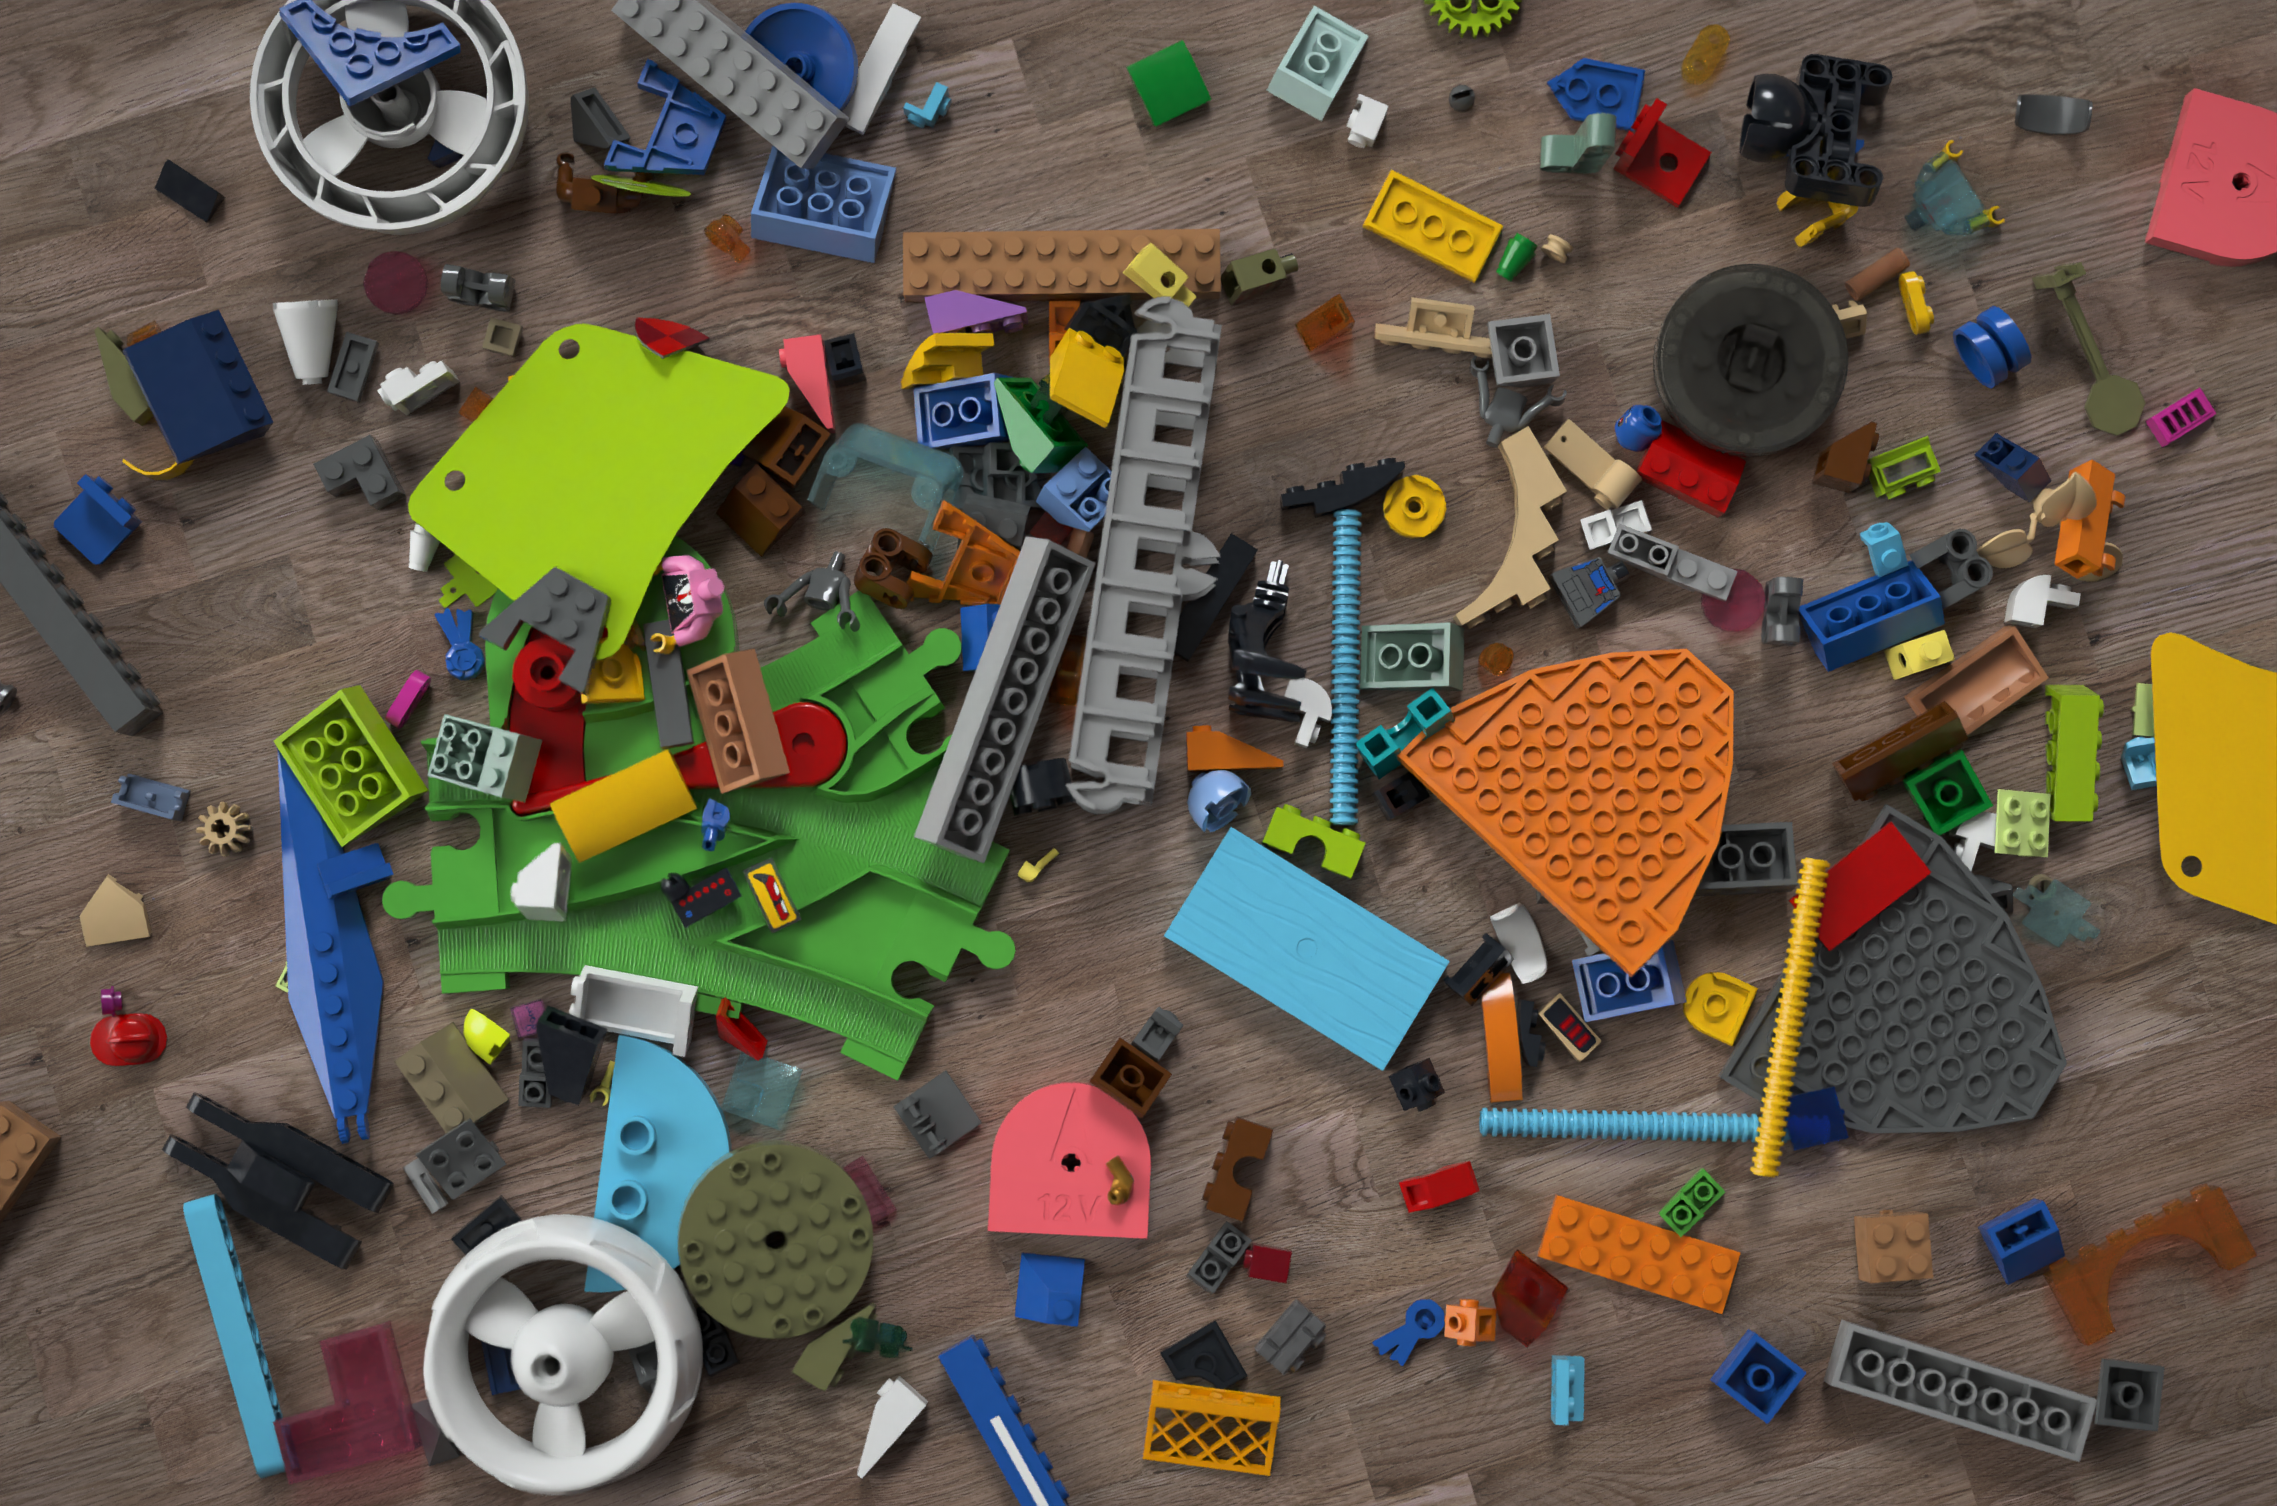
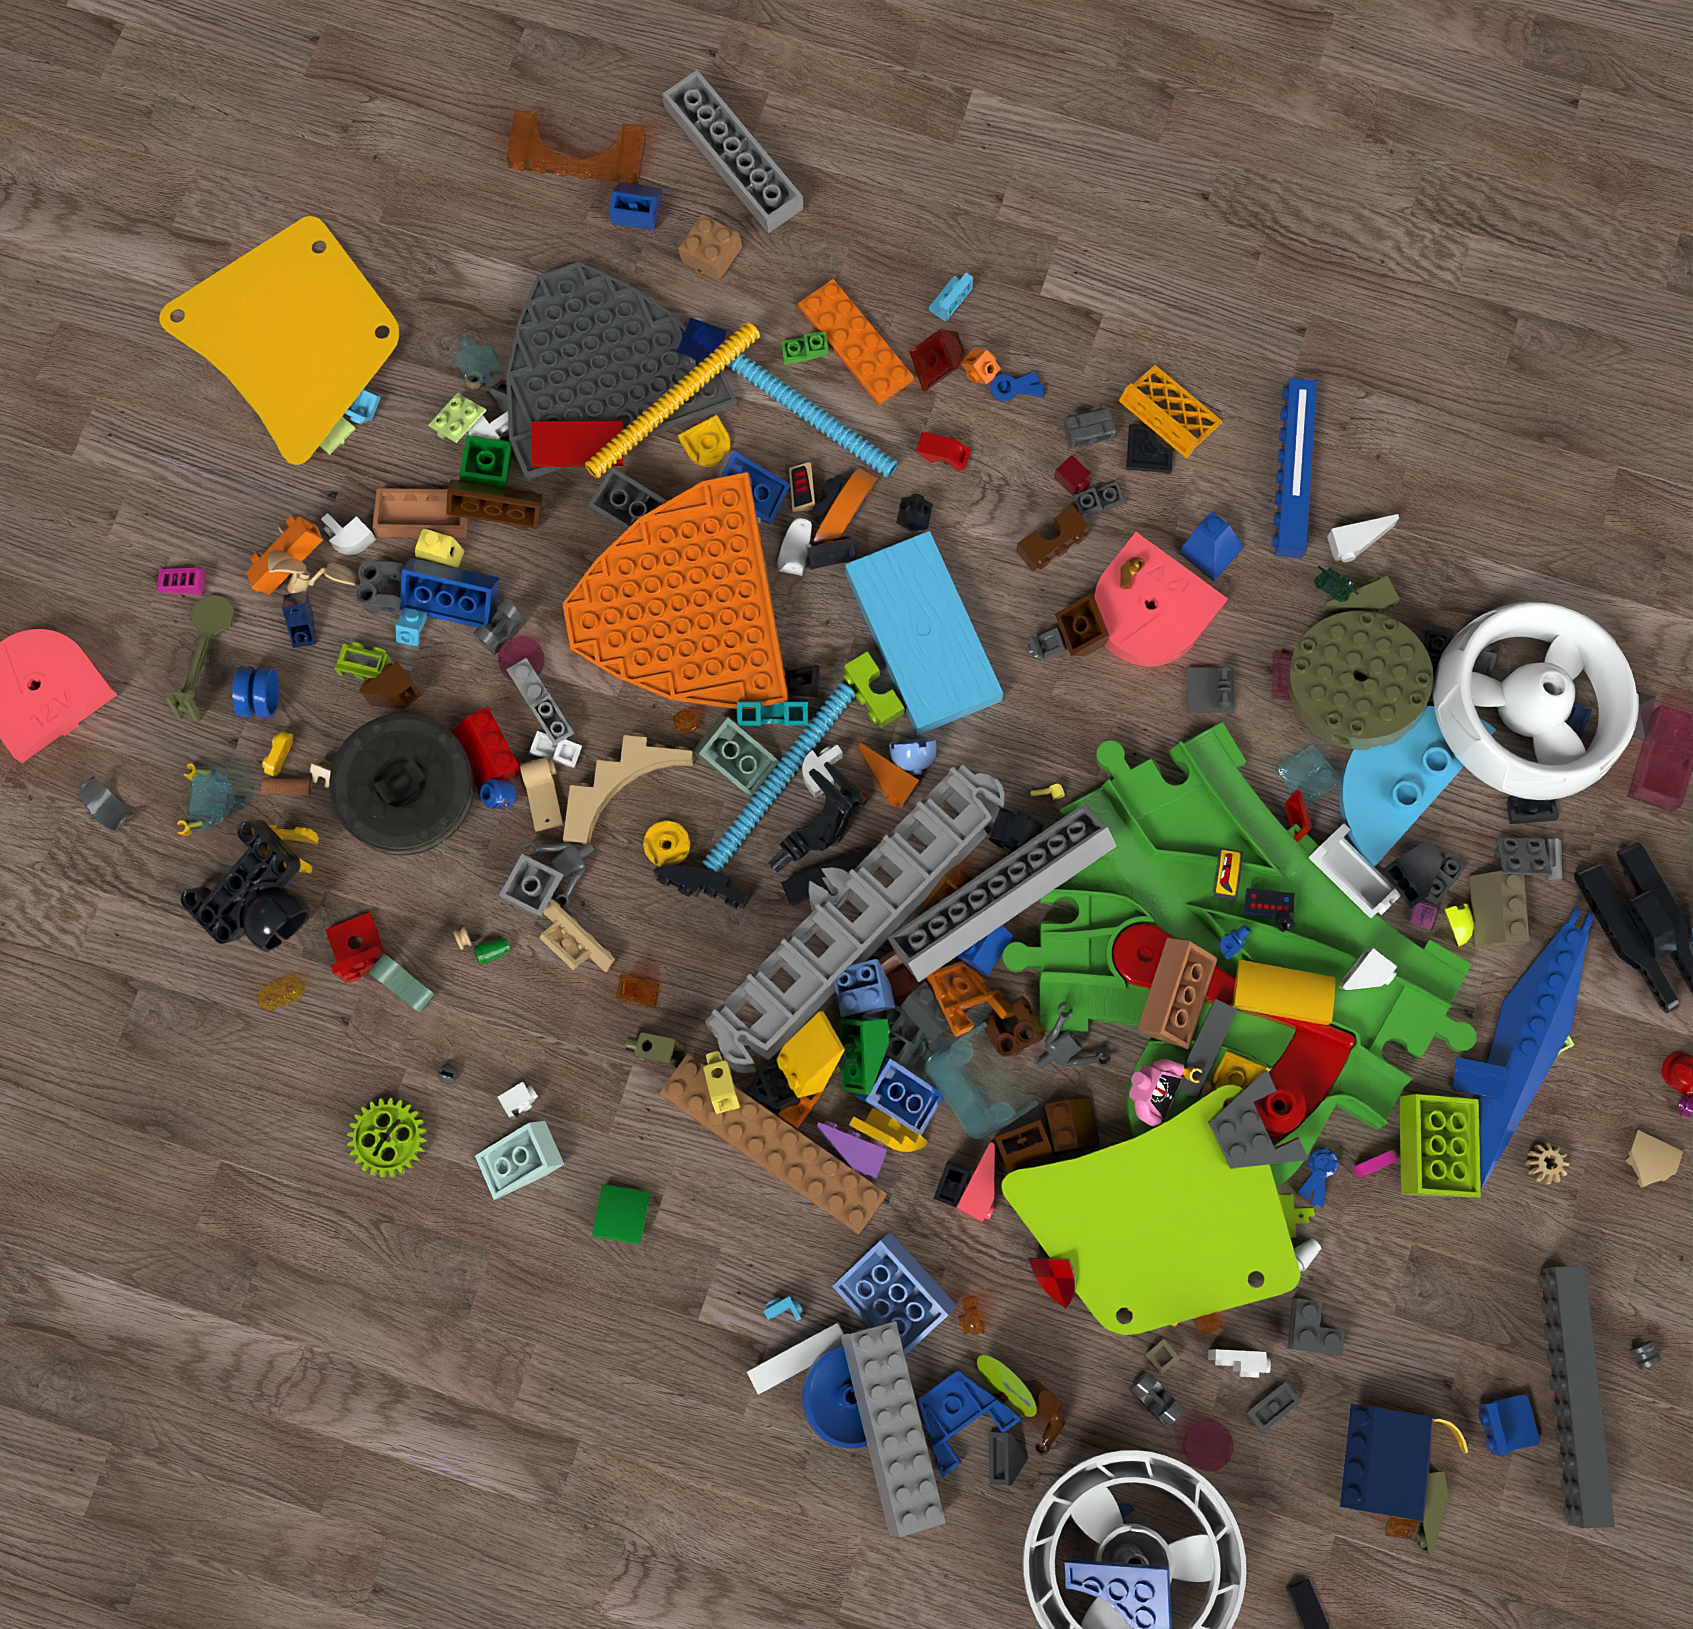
camera: 140 degrees left, 10 degrees down
sand blue hinge [111,773,191,821] -> none
white cone [273,299,338,385] -> none
sand green slope [427,714,542,802] -> none
light yellow hand [590,1060,615,1106] -> none
yellow tile [1362,169,1503,283] -> none
blue tile [1547,58,1645,132] -> none
torso [1548,557,1630,629] -> none
blue brick [1710,1329,1807,1424] -> none
lime wedge [2045,685,2104,821] -> none
dark grey slope [2095,1359,2164,1432] -> none

